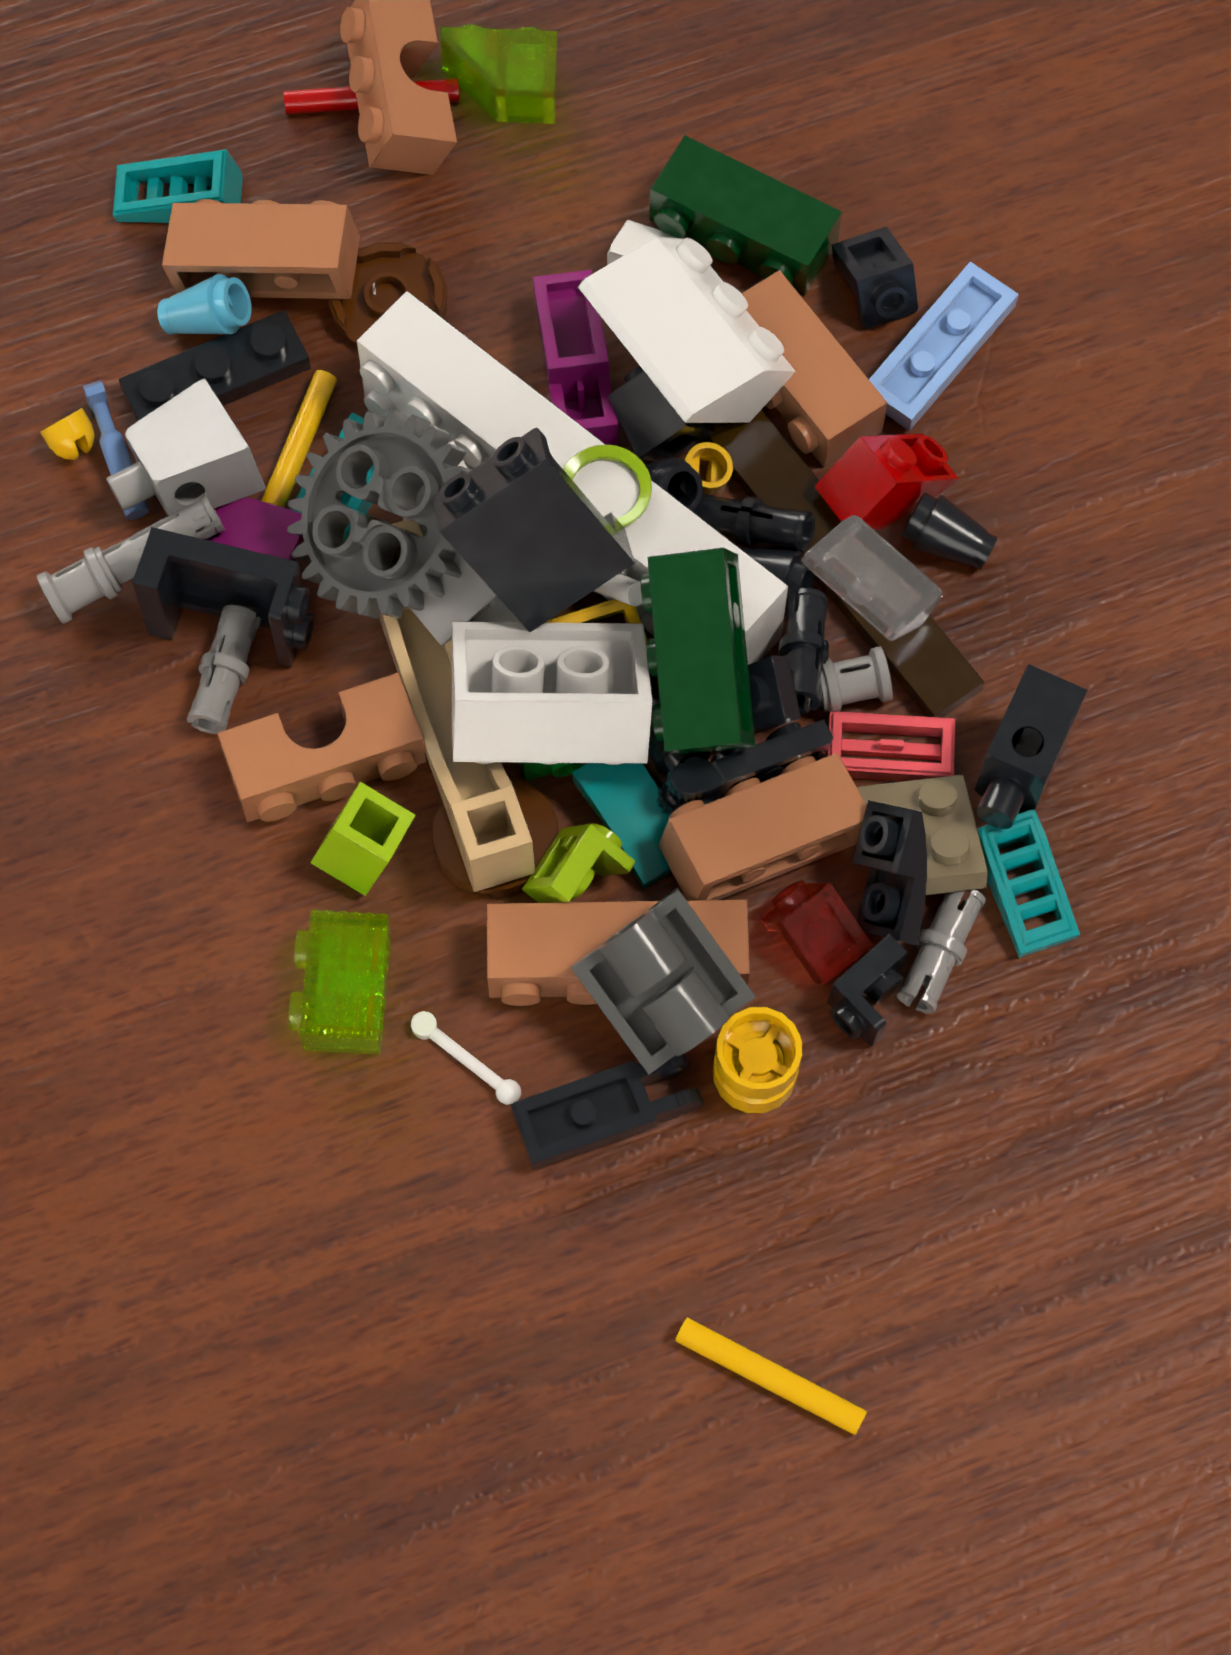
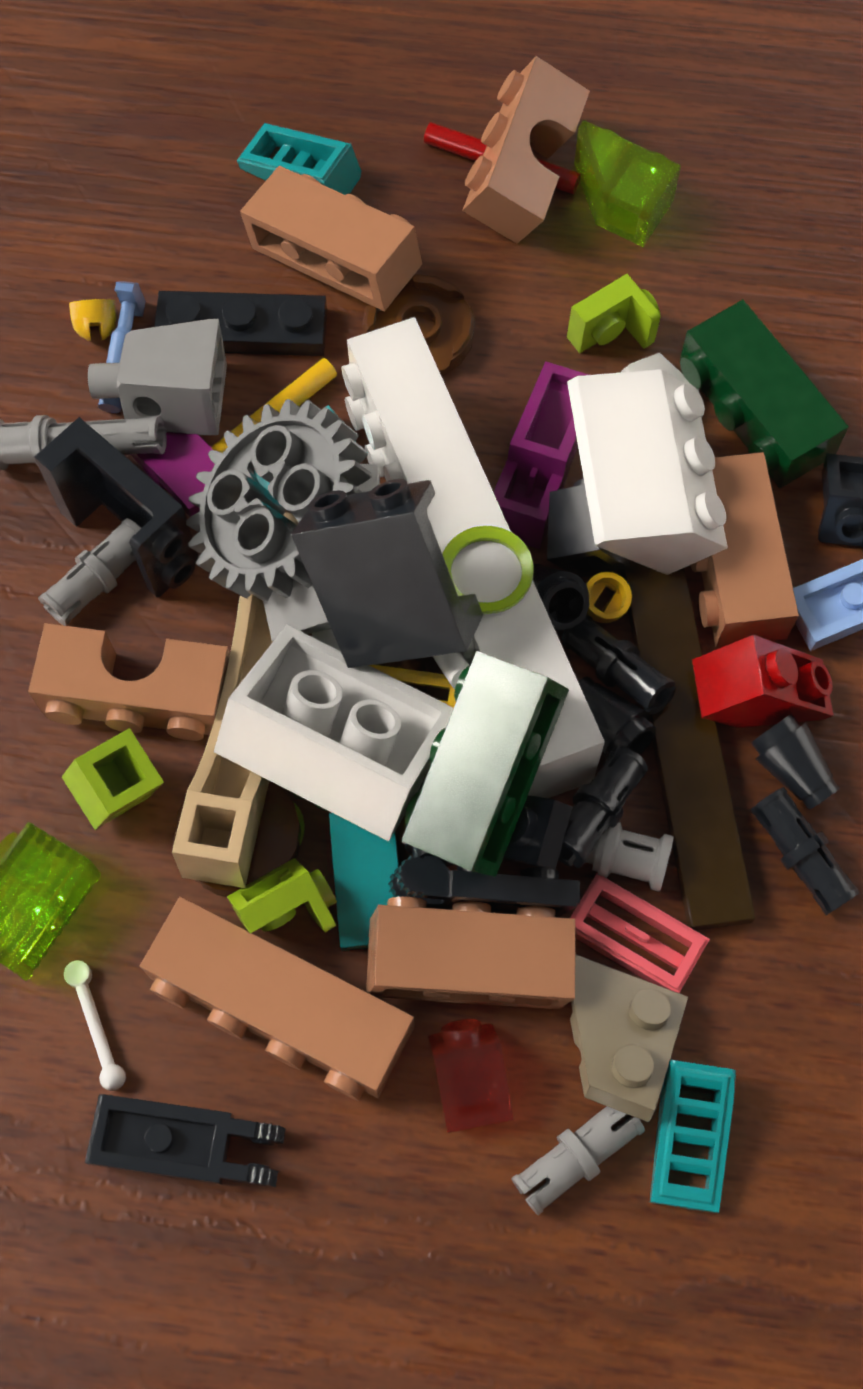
camera: 30 degrees right, 0 degrees up
medium azure cone [157,274,251,335] -> none
dark grey plate [571,888,756,1074] -> none
yellow wheel [713,1007,802,1113] -> none
clear slope [801,515,943,641] -> none
black bracket [827,934,907,1047] -> none
black slope [852,800,927,945] -> none
black torso [974,664,1087,829] -> none
none -> lime bracket [567,274,661,353]
none -> black pin [750,787,861,916]

